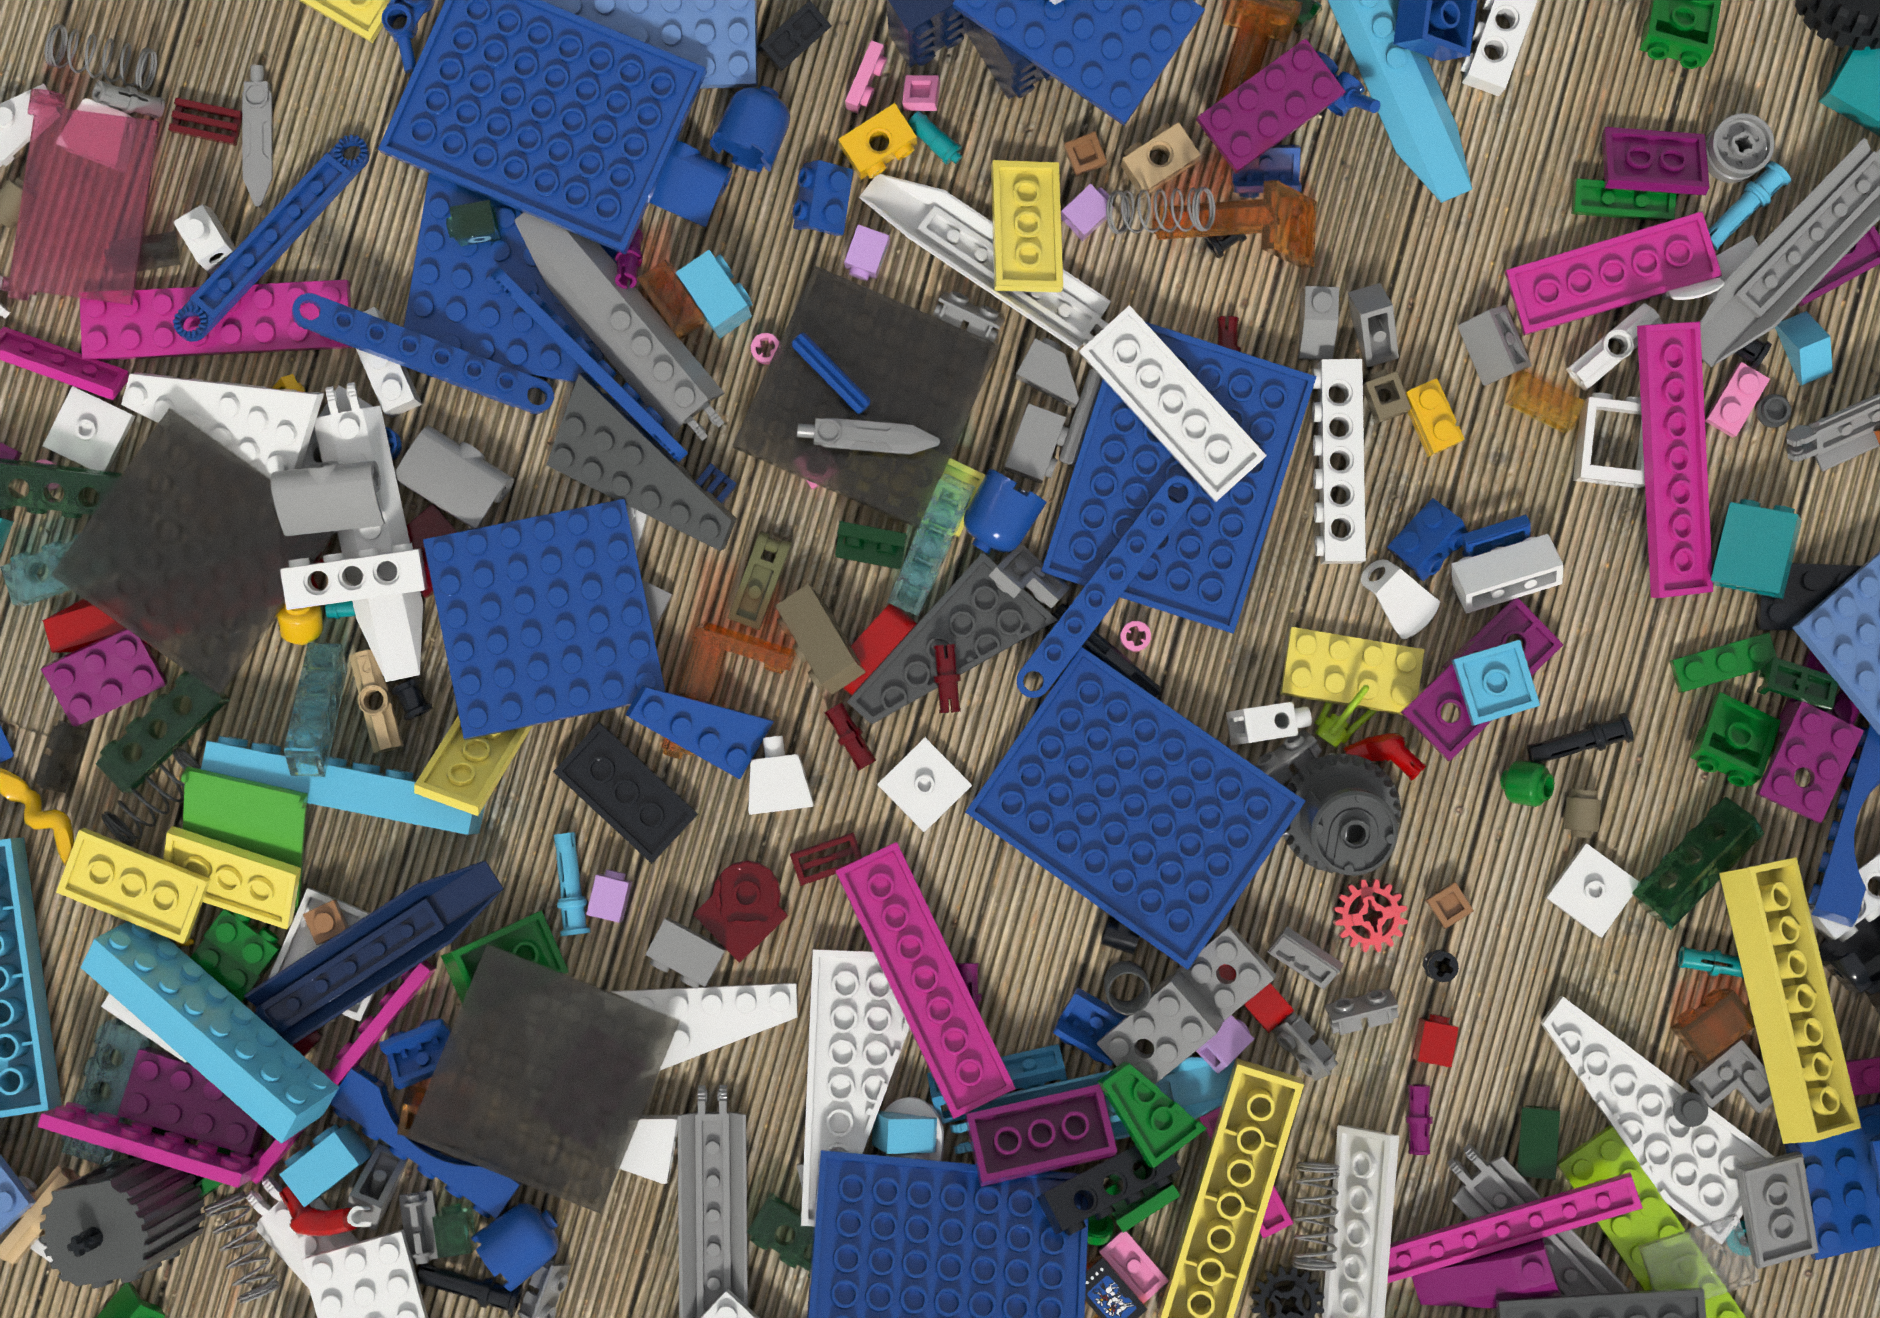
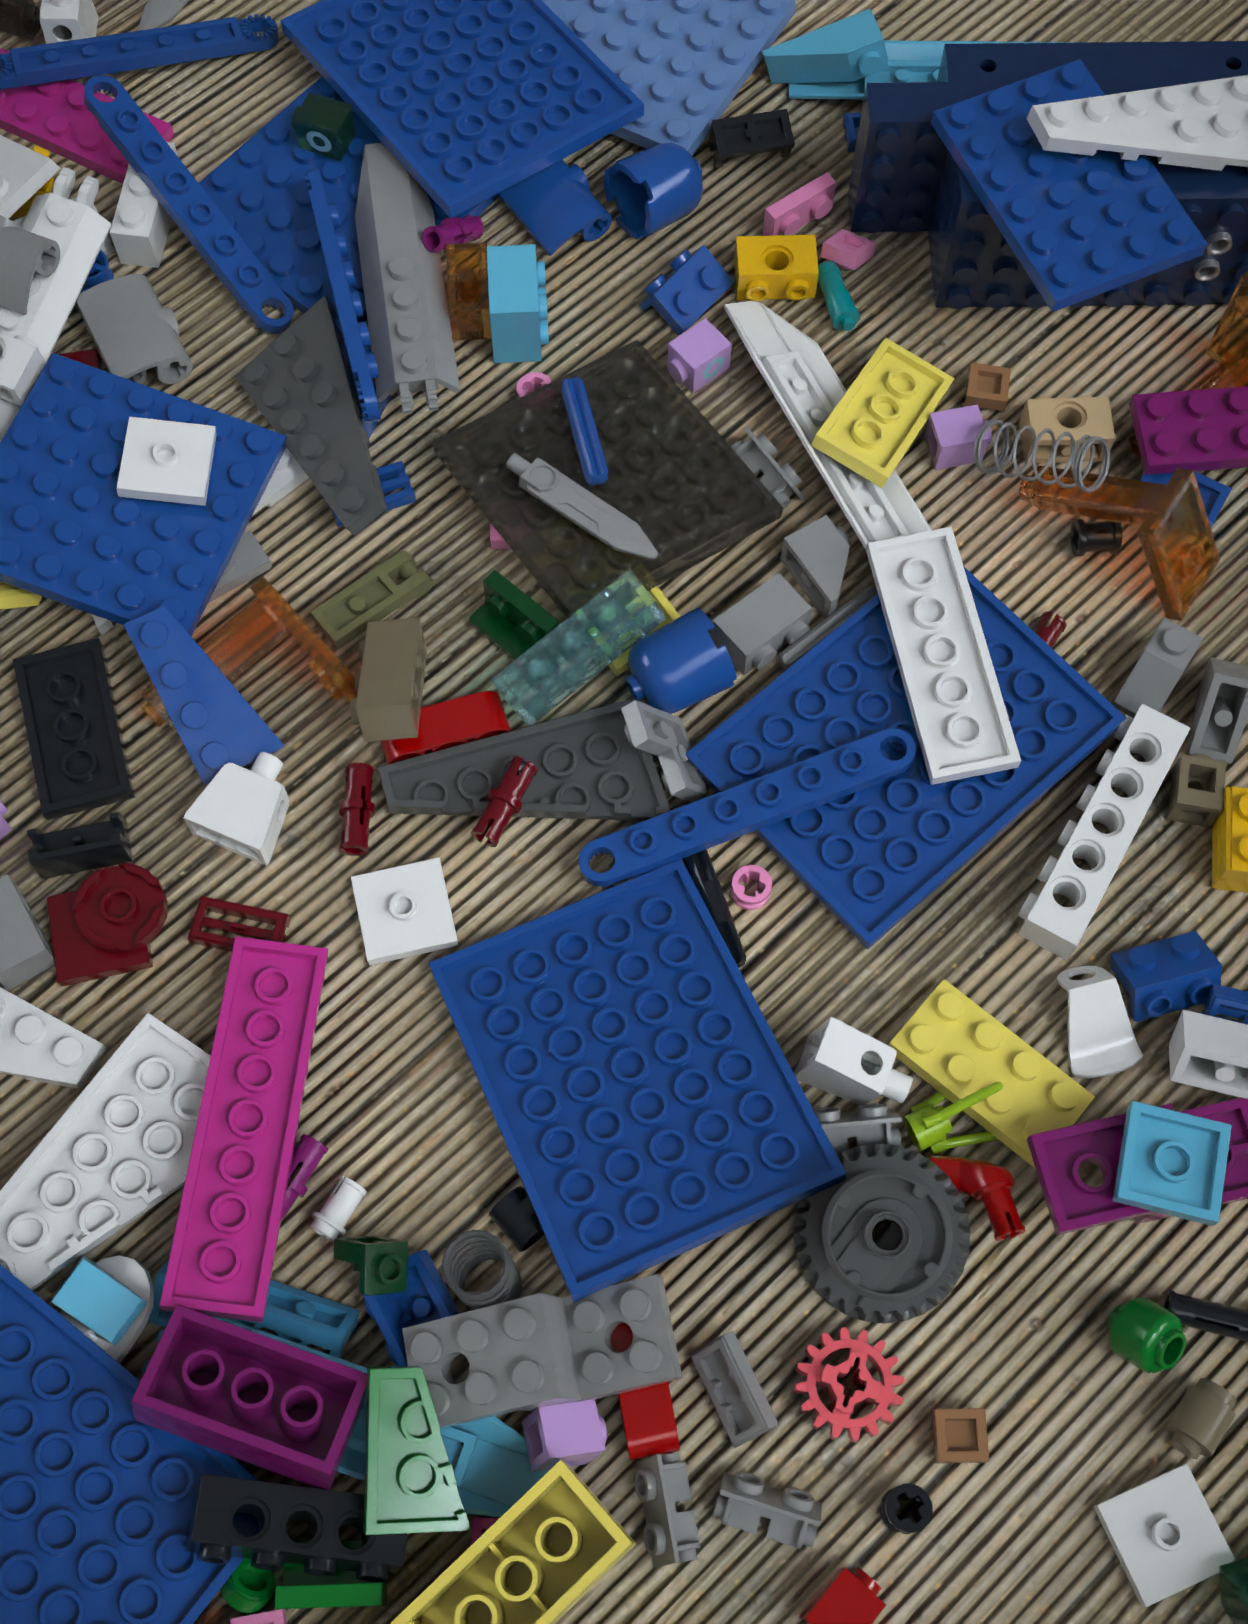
camera: 30 degrees right, 20 degrees down
none -> black hinge [27,812,132,879]
none -> white plate [116,417,217,506]
none -> white pin [310,1176,367,1242]
none -> dark green bracket [333,1235,408,1296]

